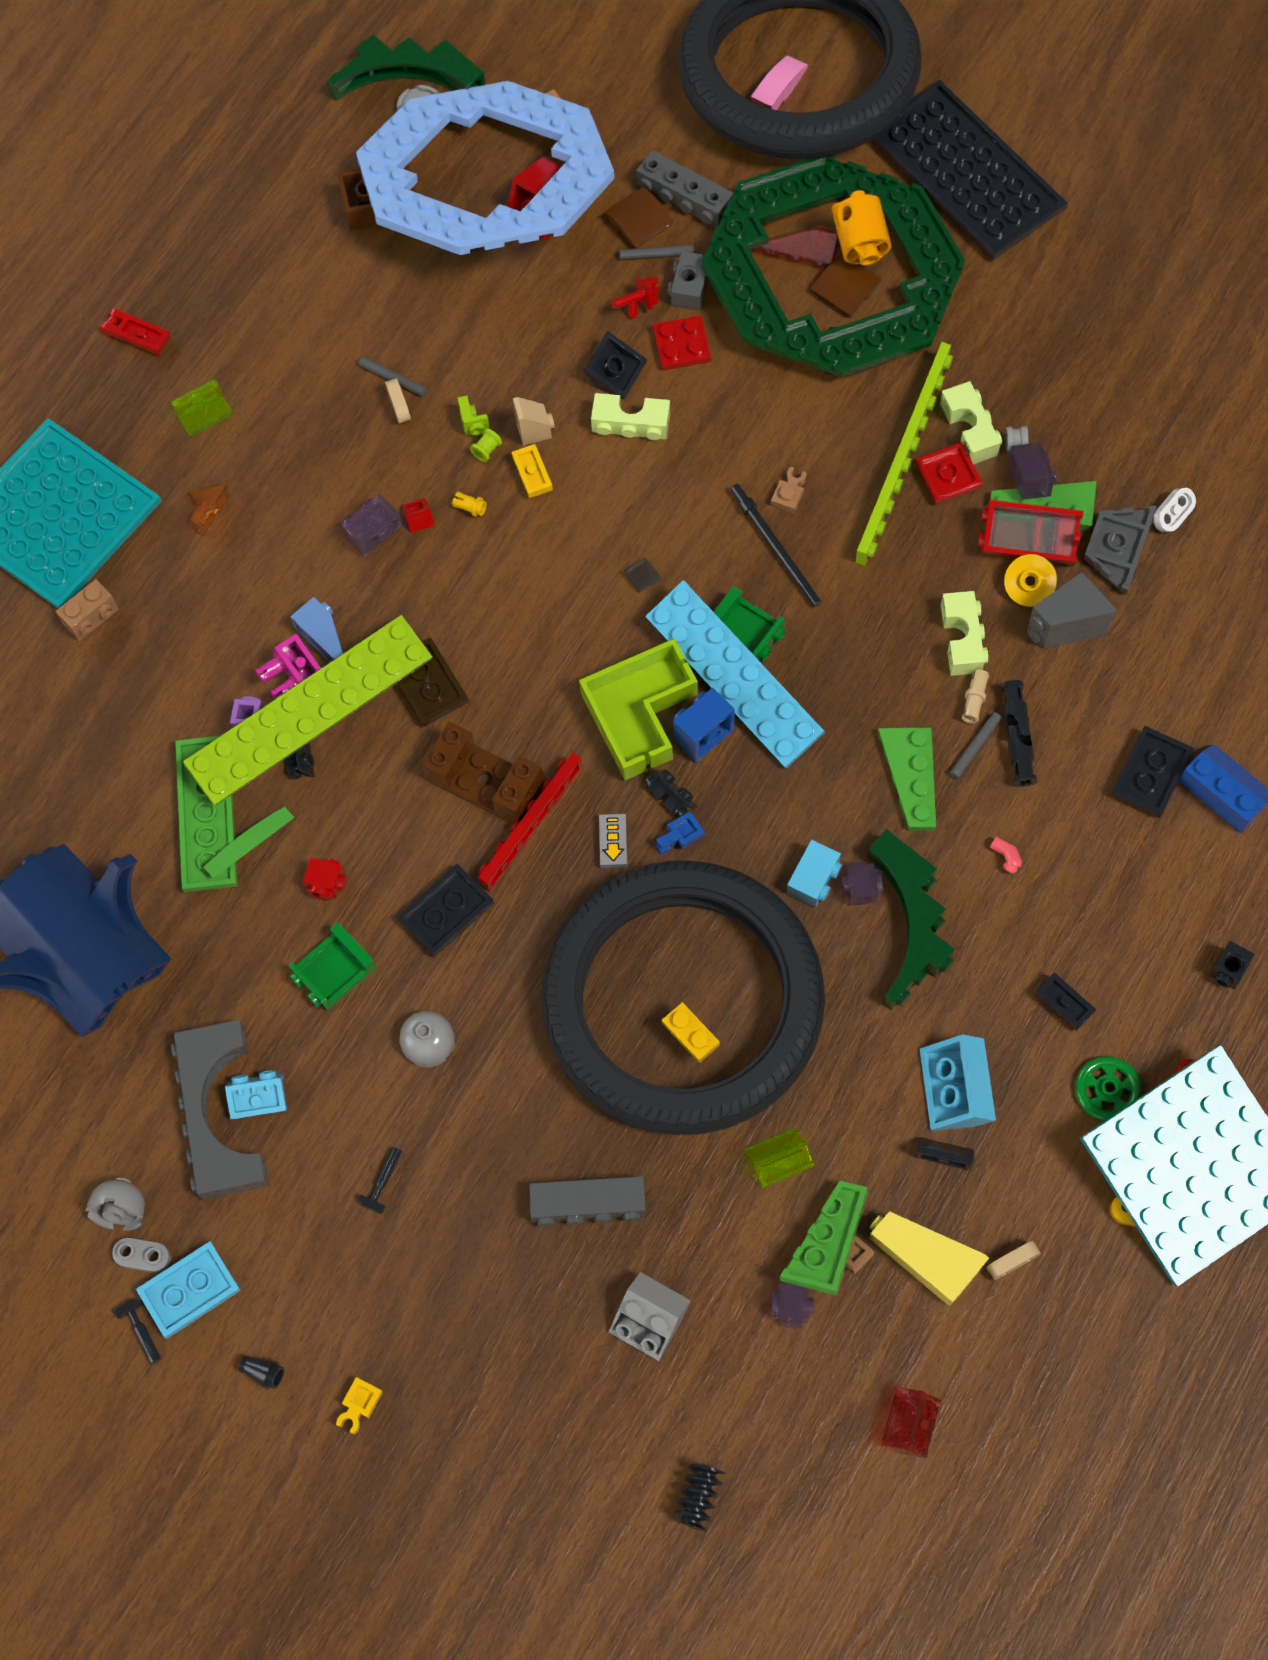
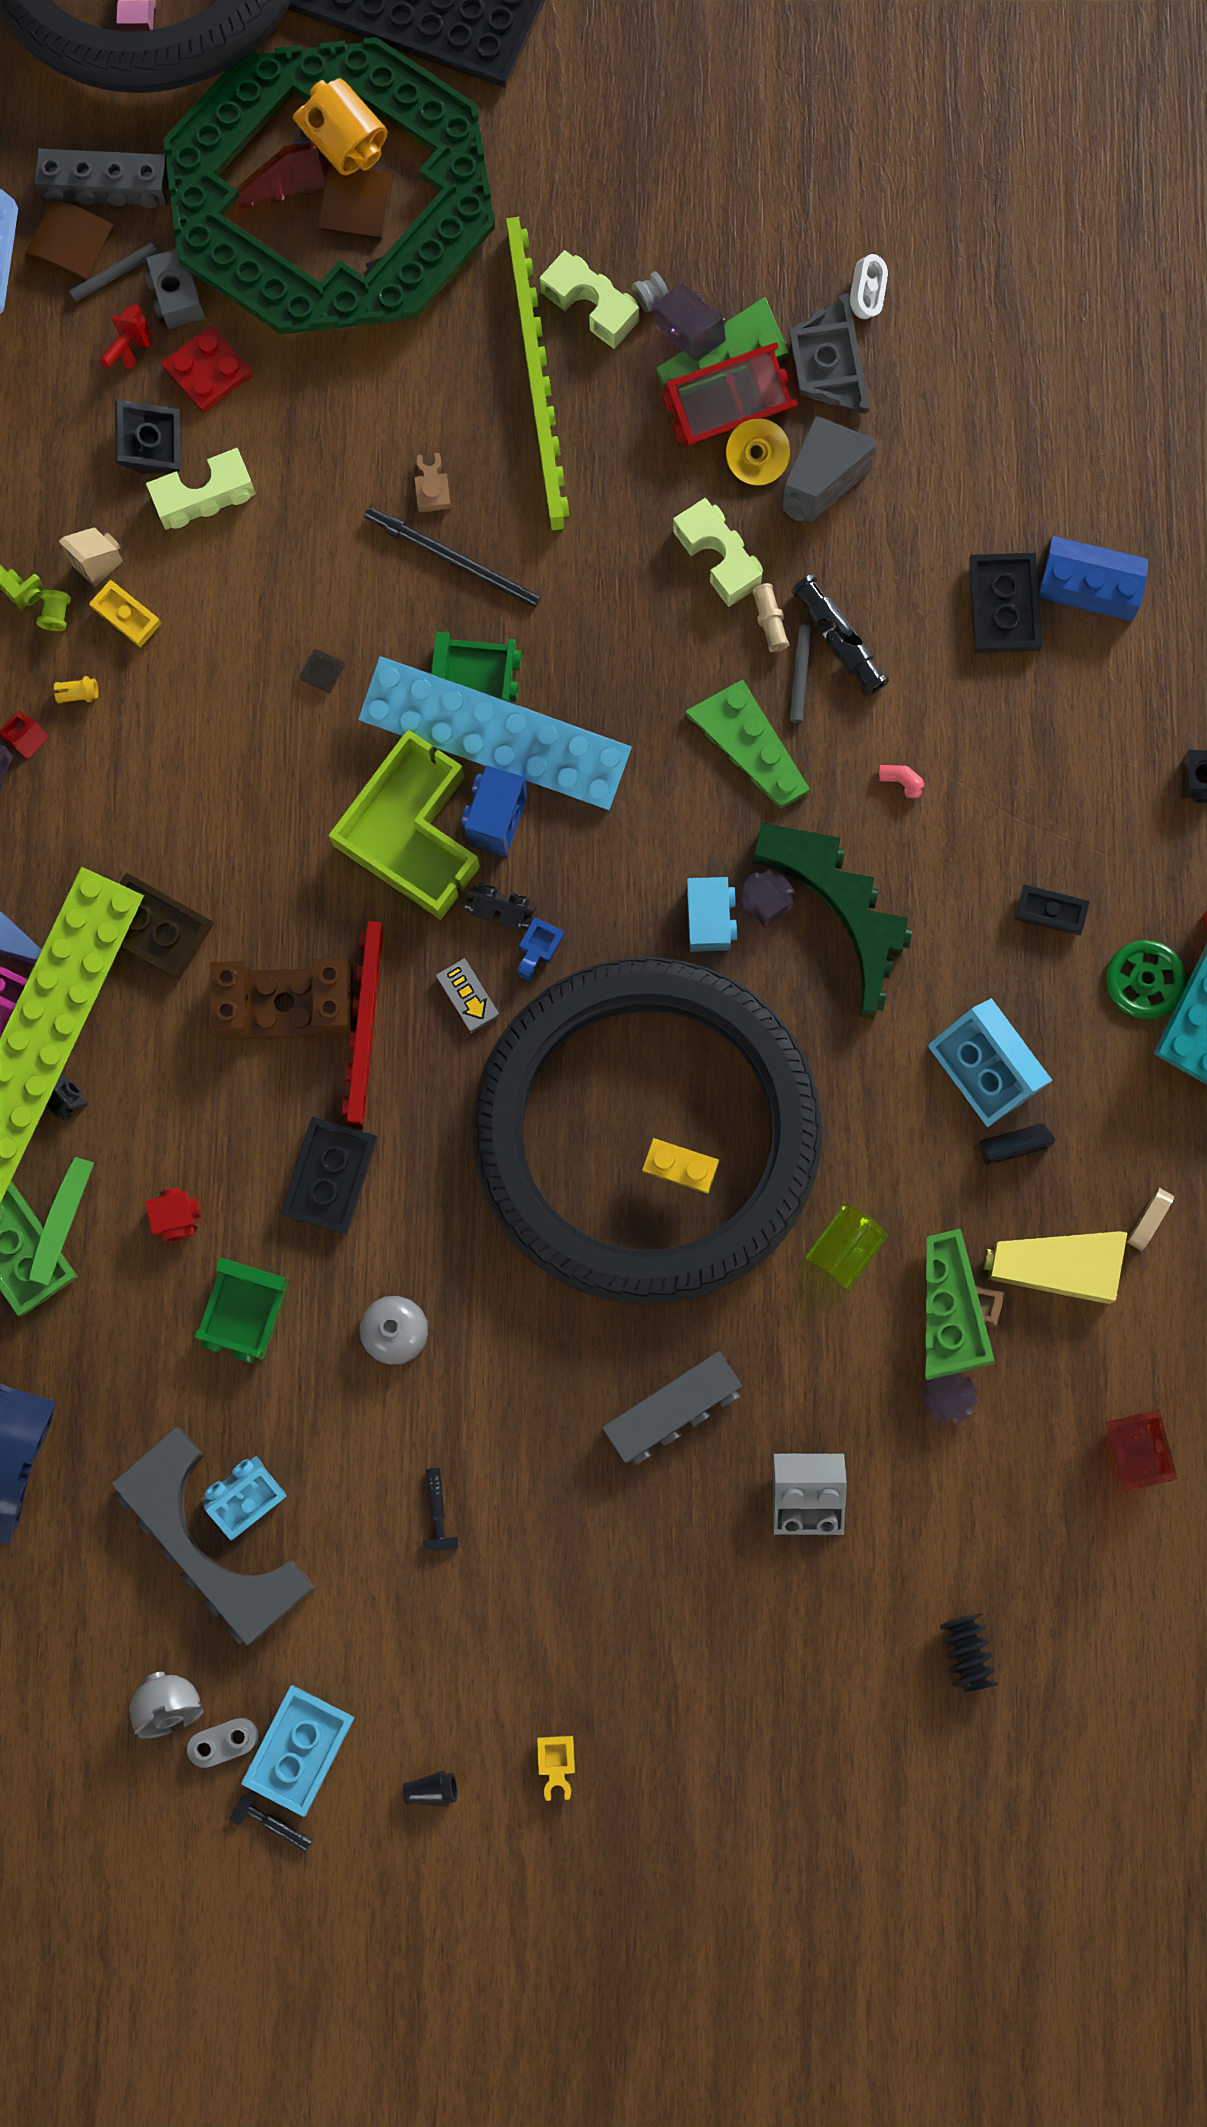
camera: 30 degrees left, 10 degrees up
red plate [915,442,983,505] -> none

